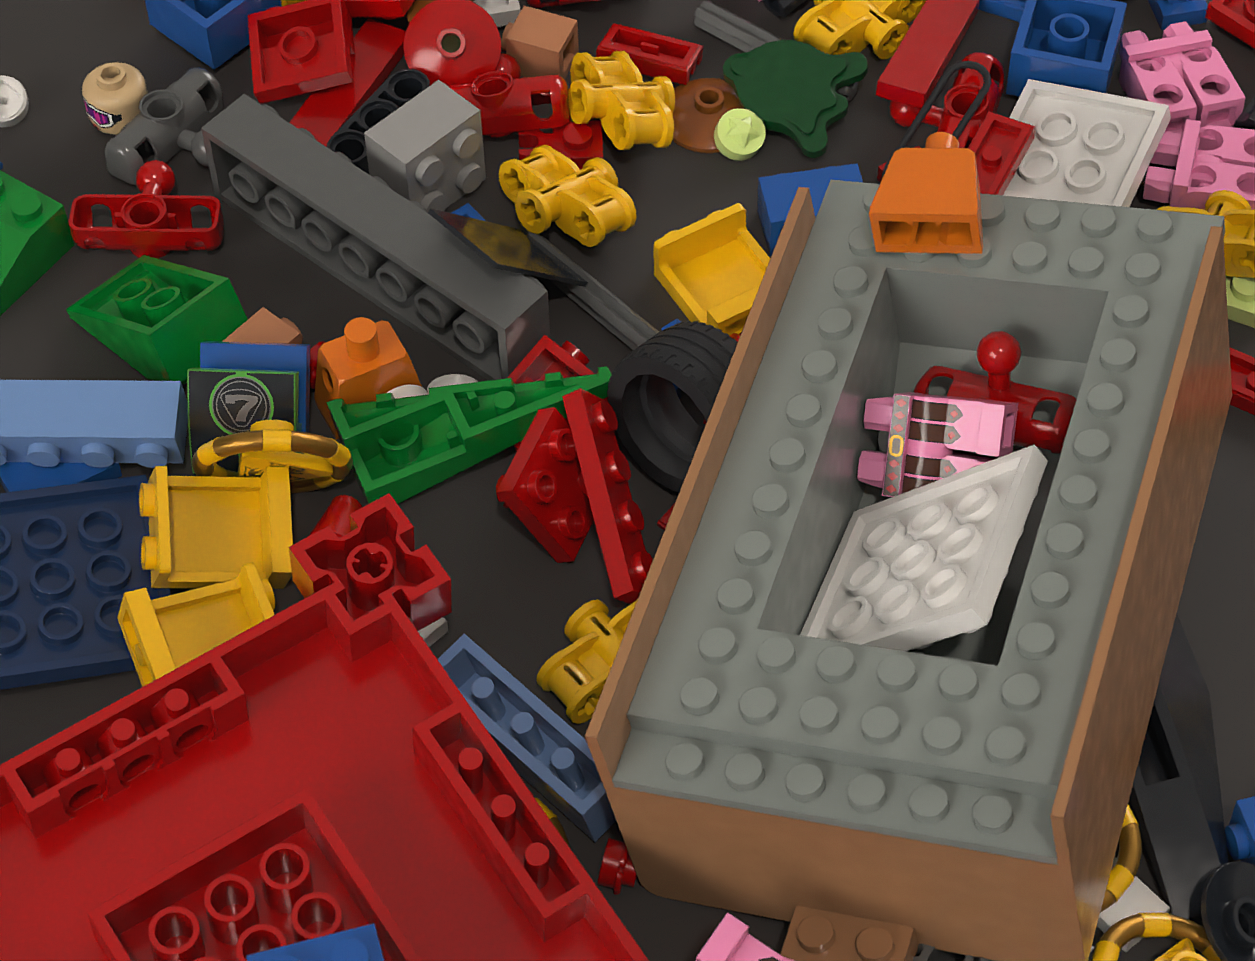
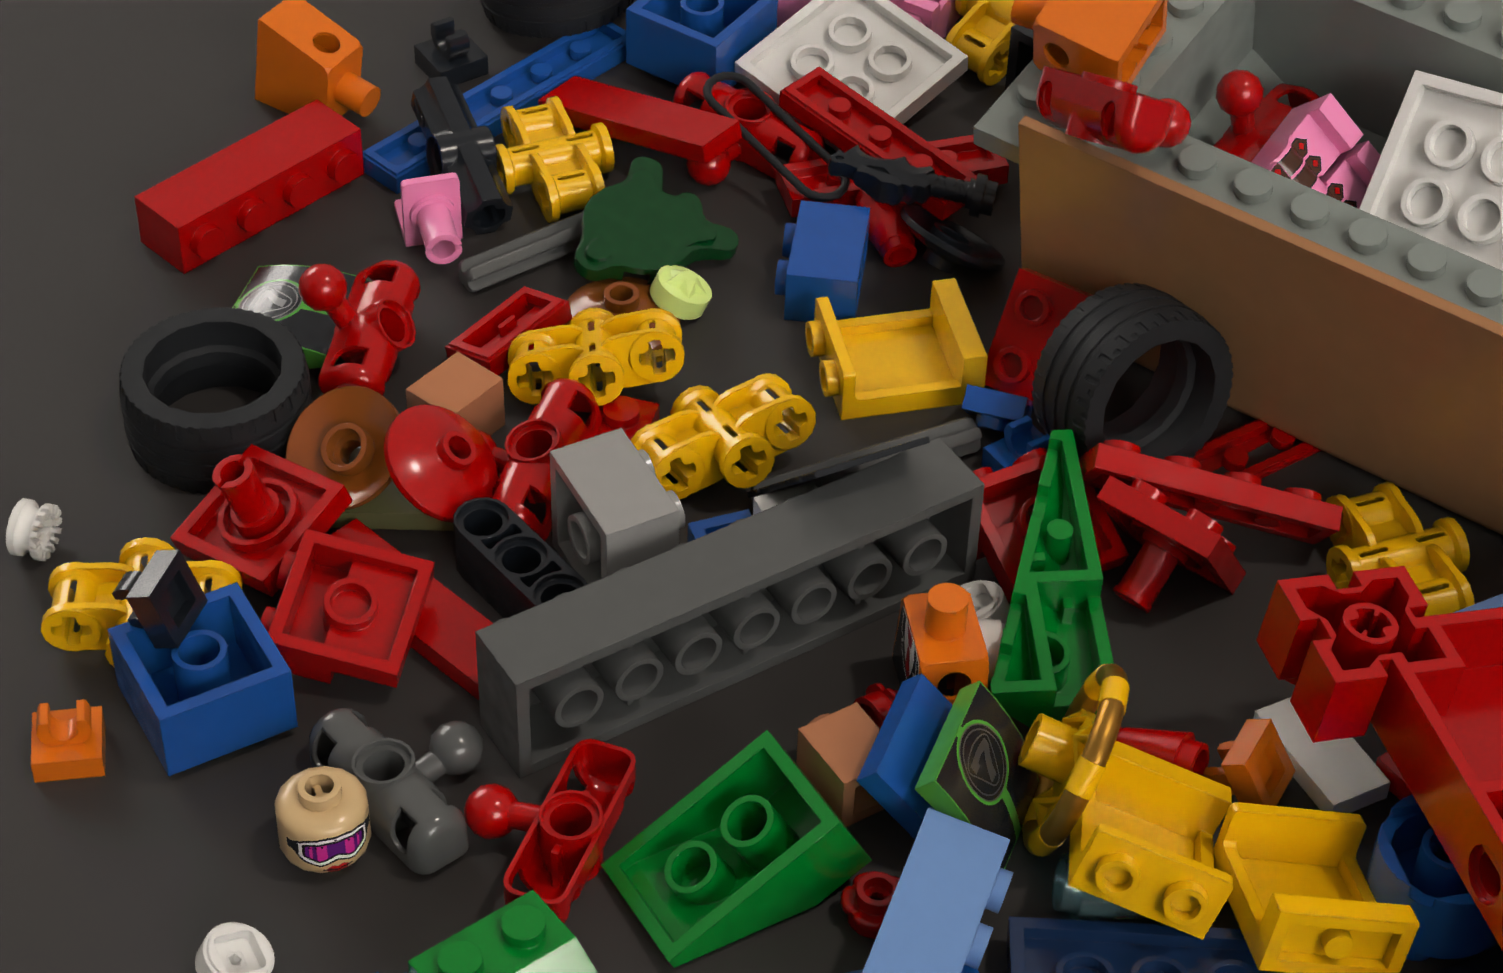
camera: 75 degrees left, 10 degrees down
none -> red piece [1036,66,1192,153]

